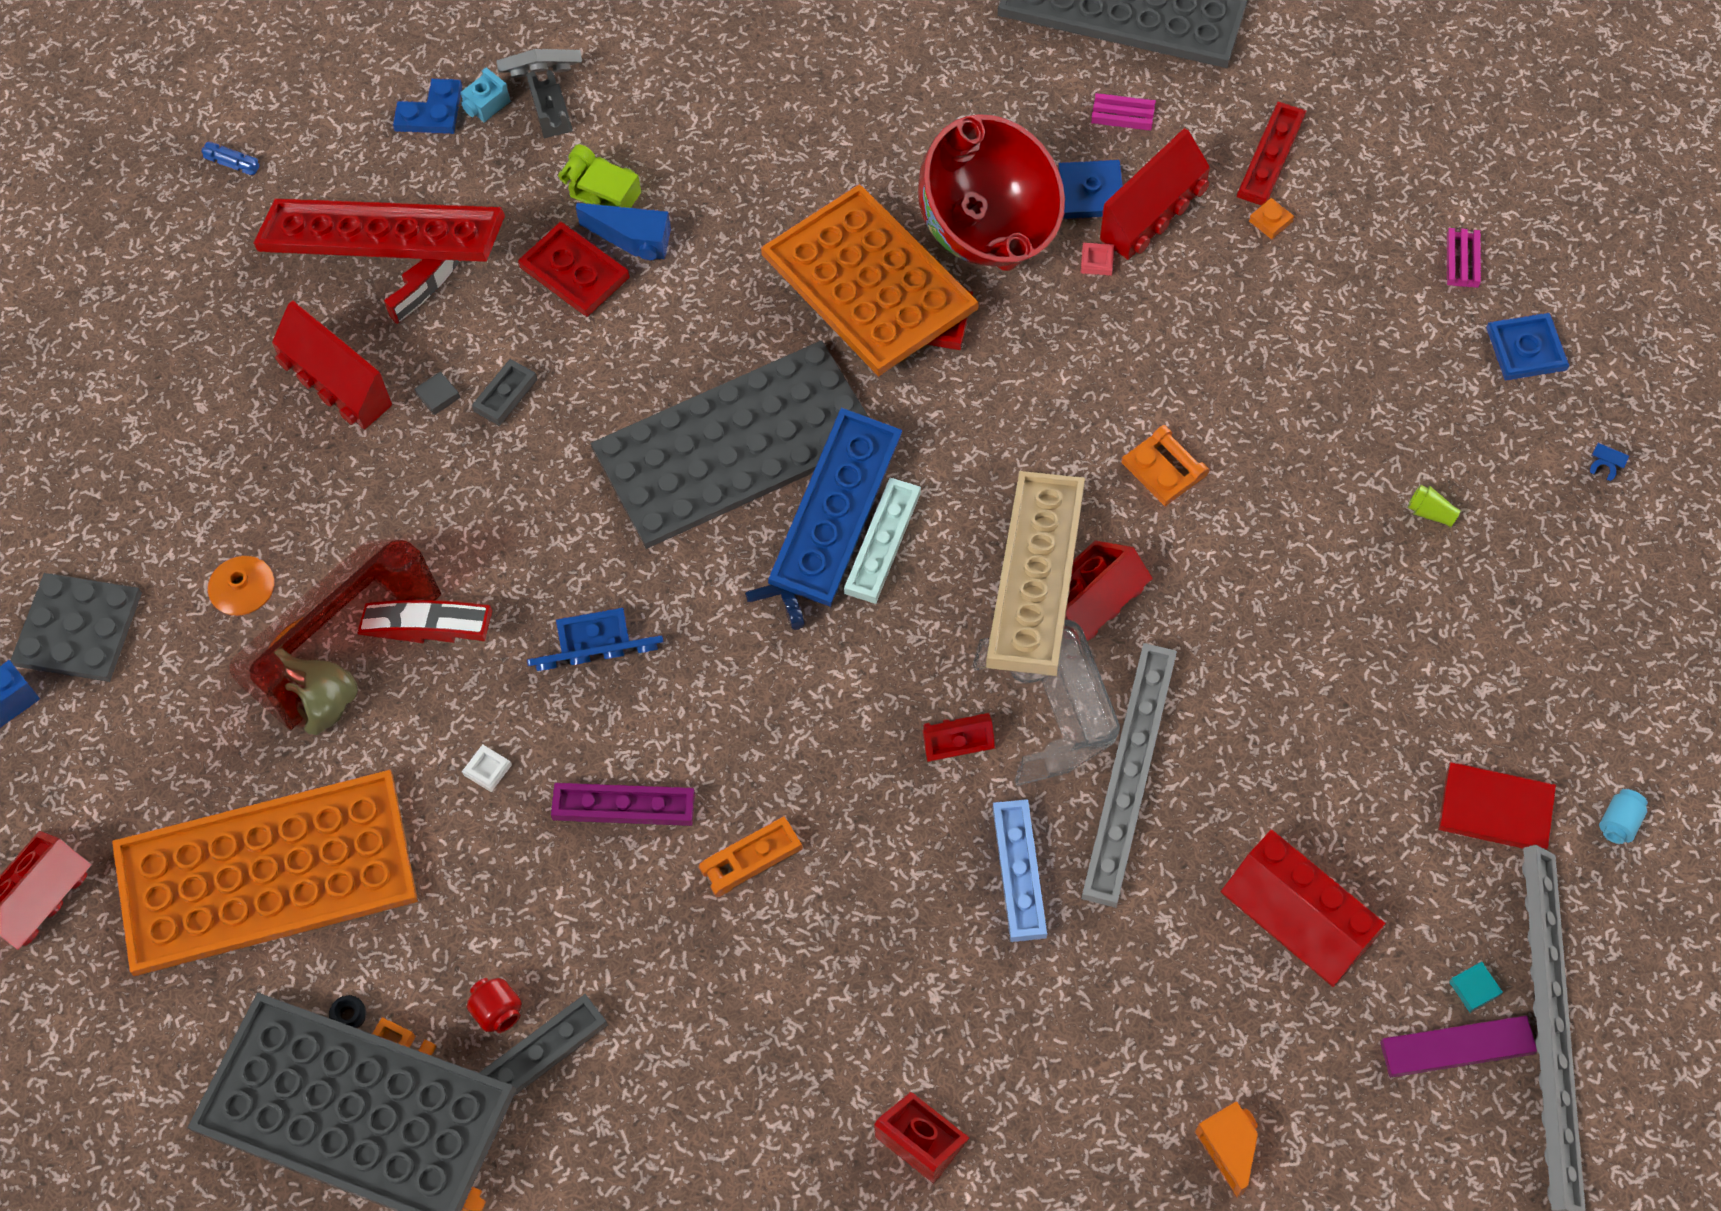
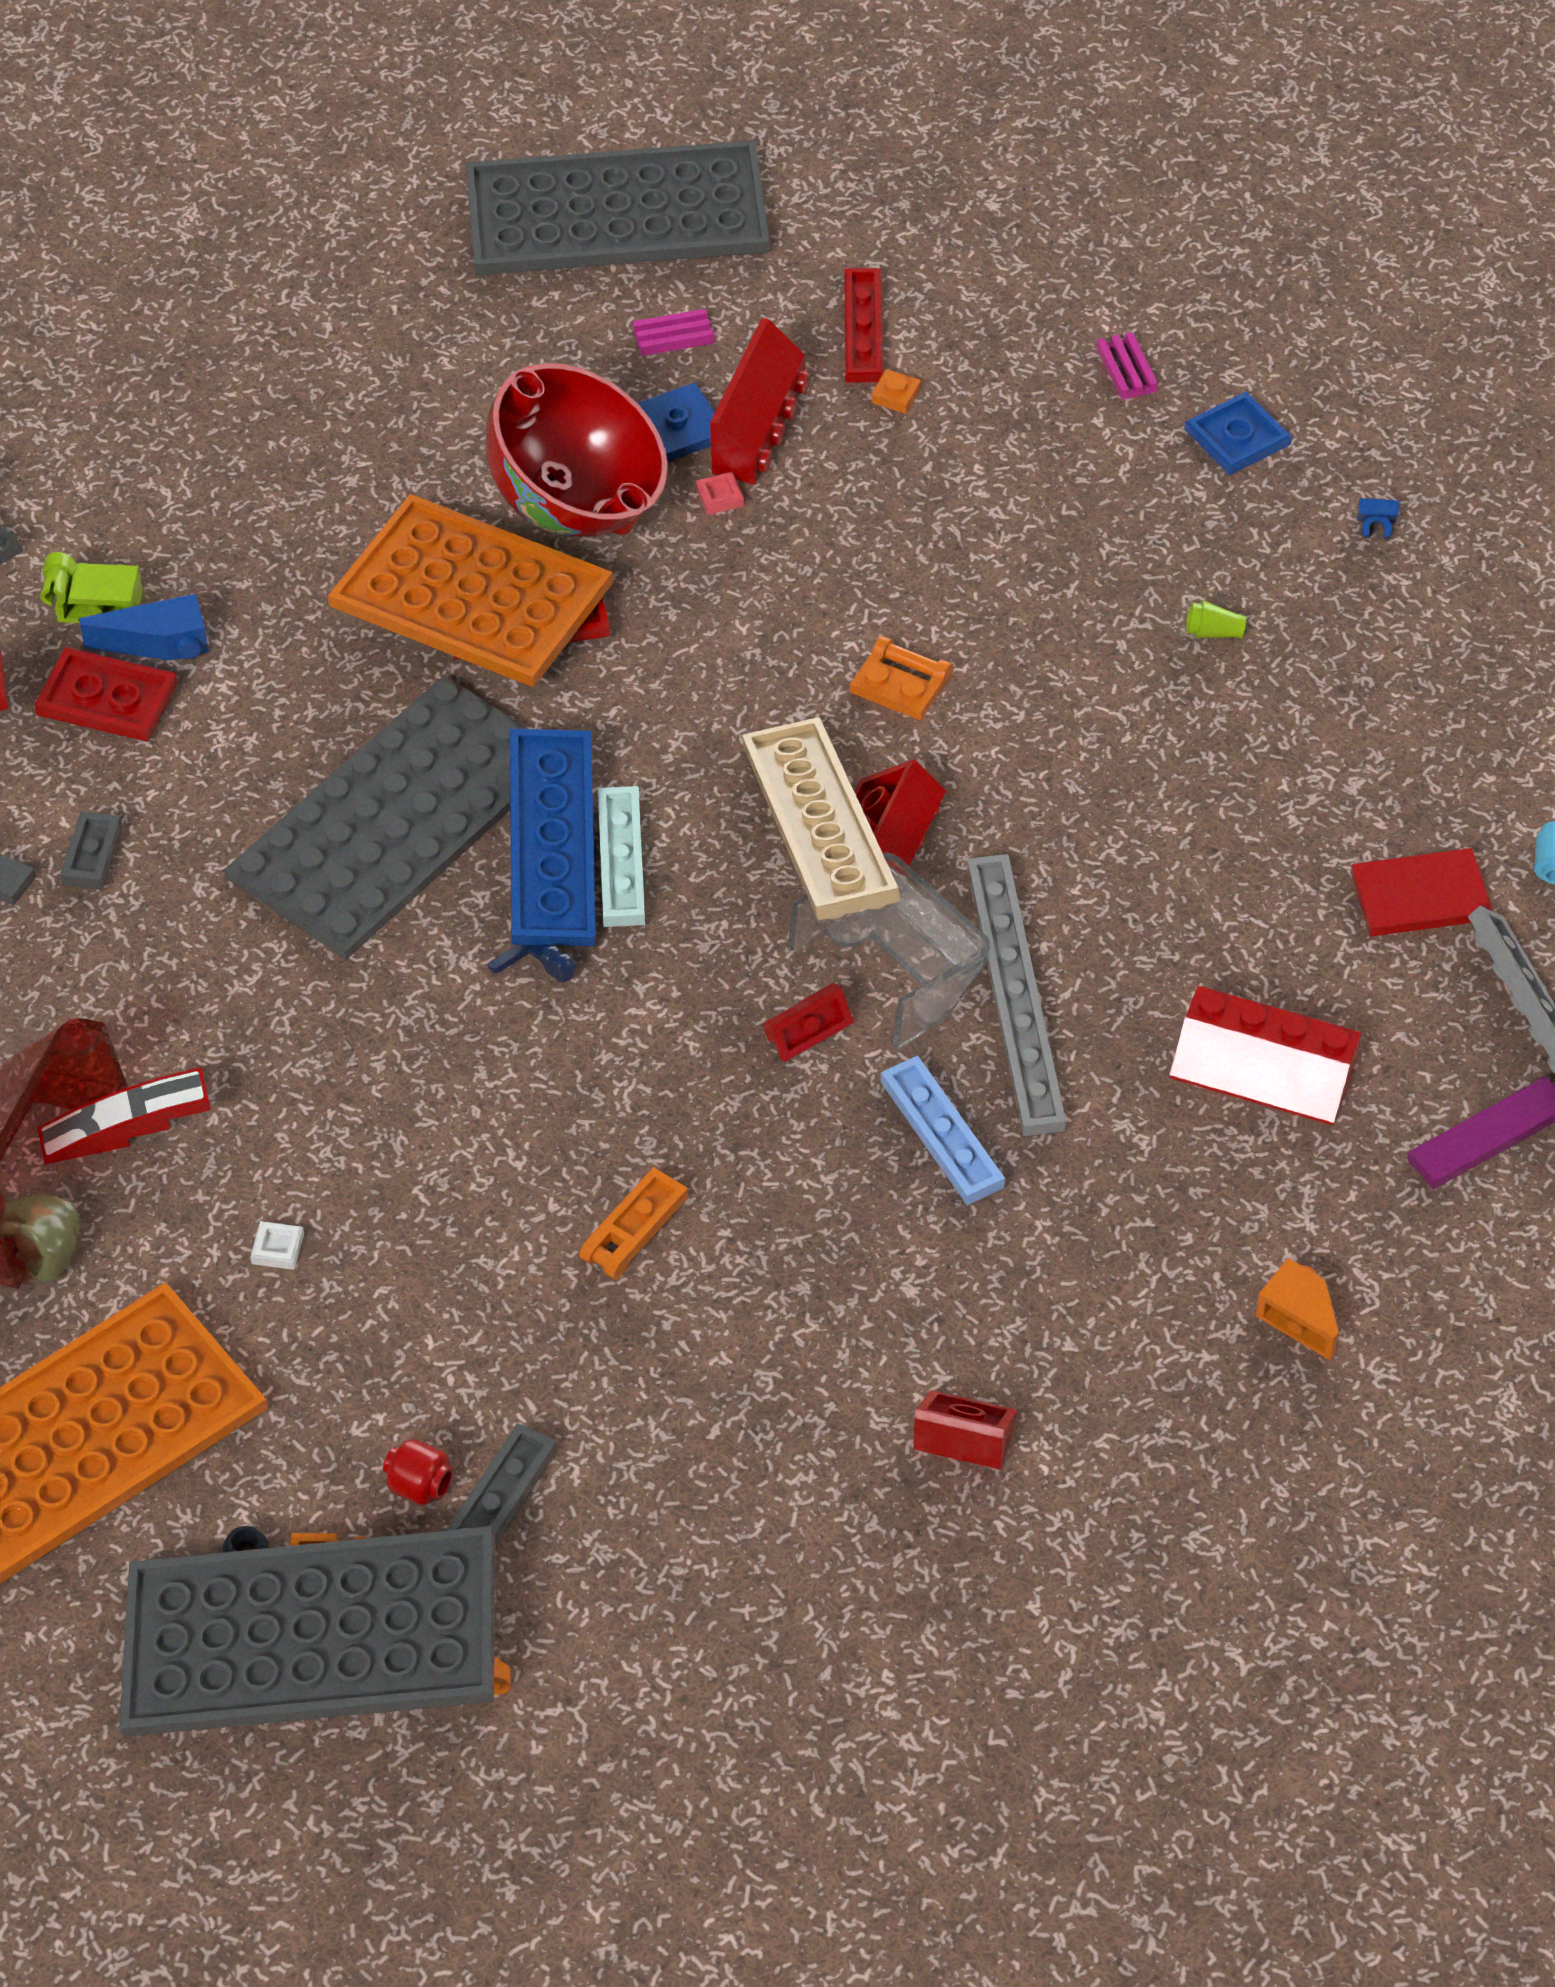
camera: 25 degrees left, 10 degrees down
blue bracket [527,608,664,671] -> none
magenta plate [551,783,695,826] -> none
teal tile [1449,962,1503,1013] -> none

